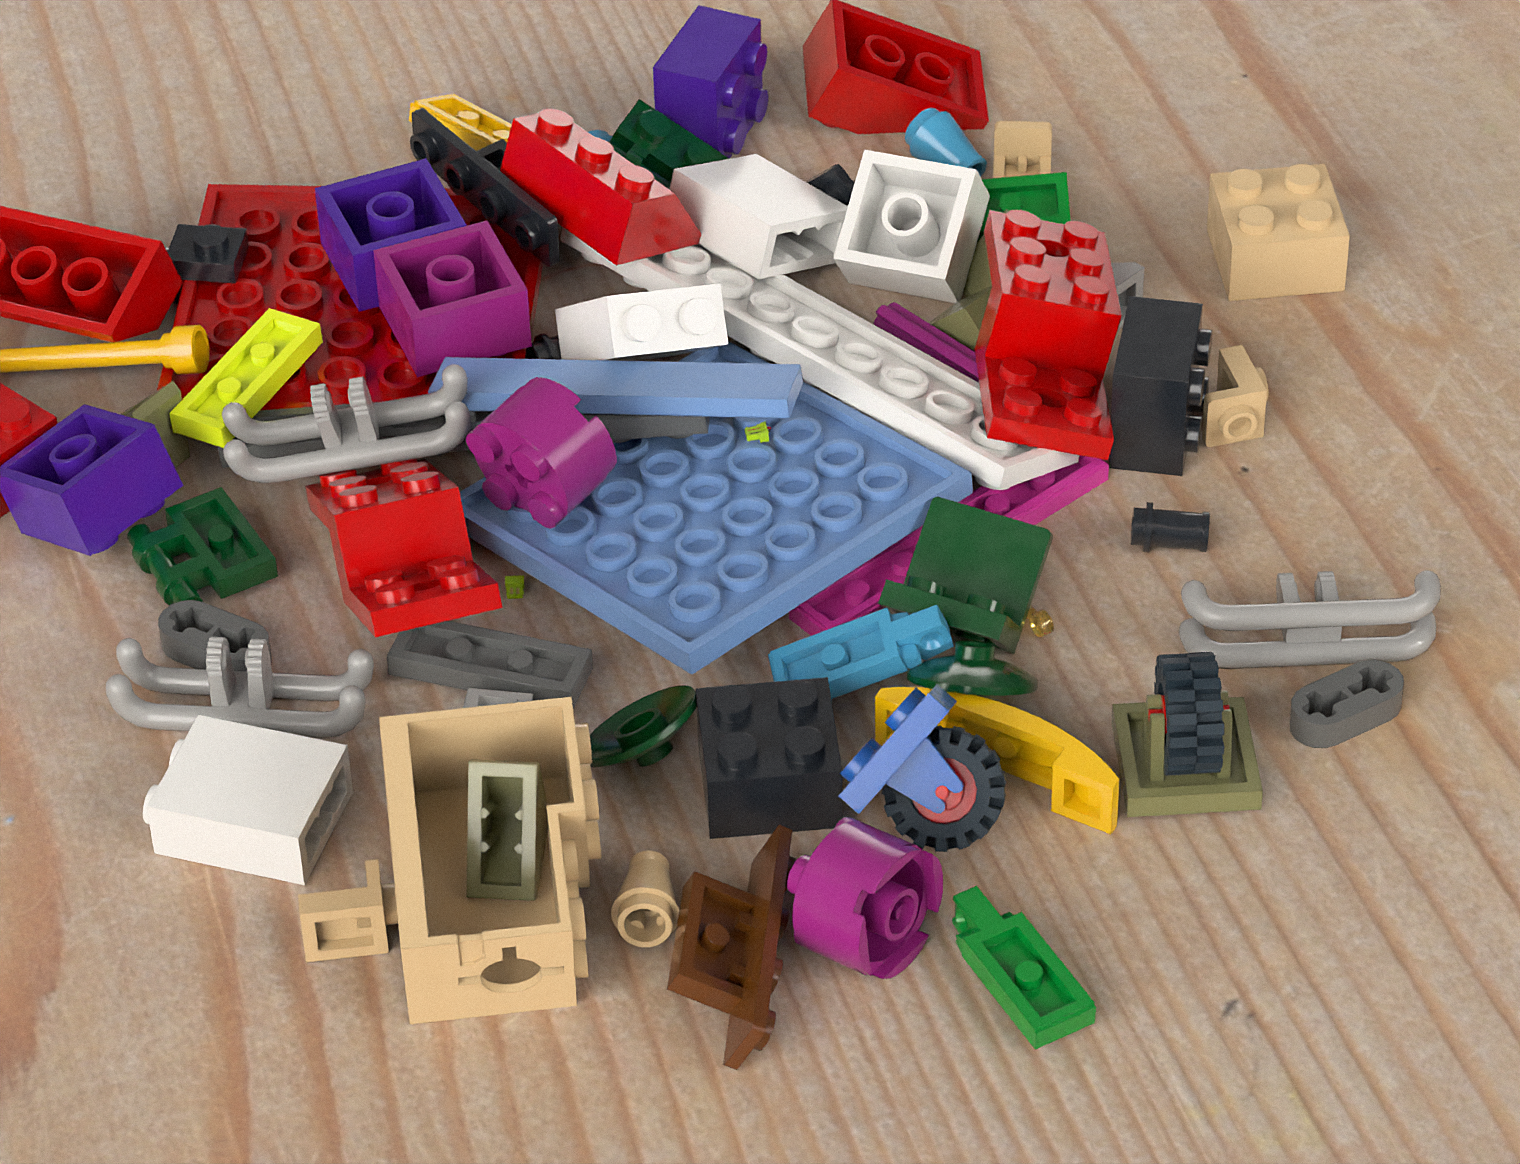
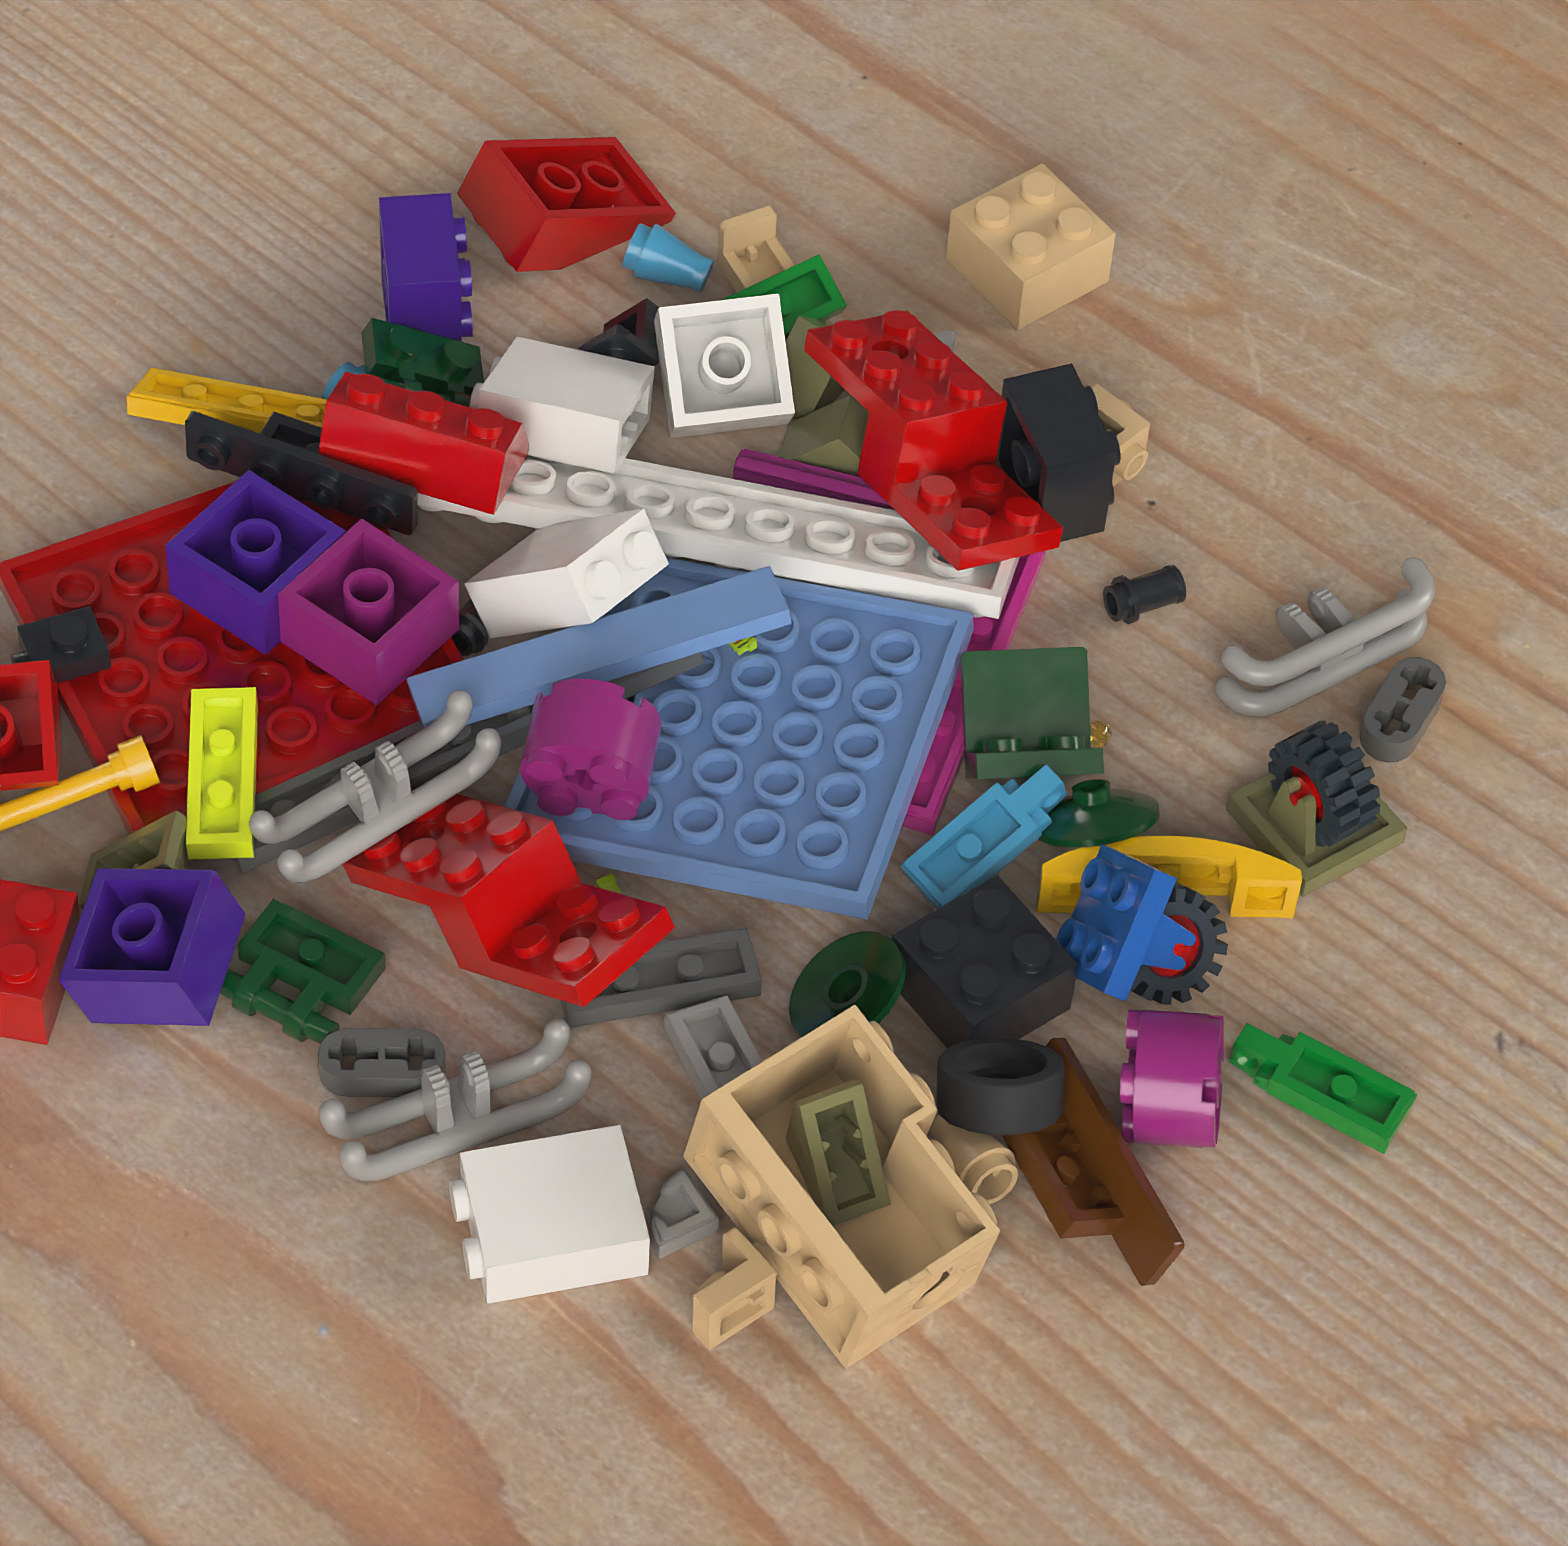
camera: 35 degrees left, 10 degrees up
none -> light grey tile [650,1168,719,1259]
none -> black tyre [936,1038,1065,1135]

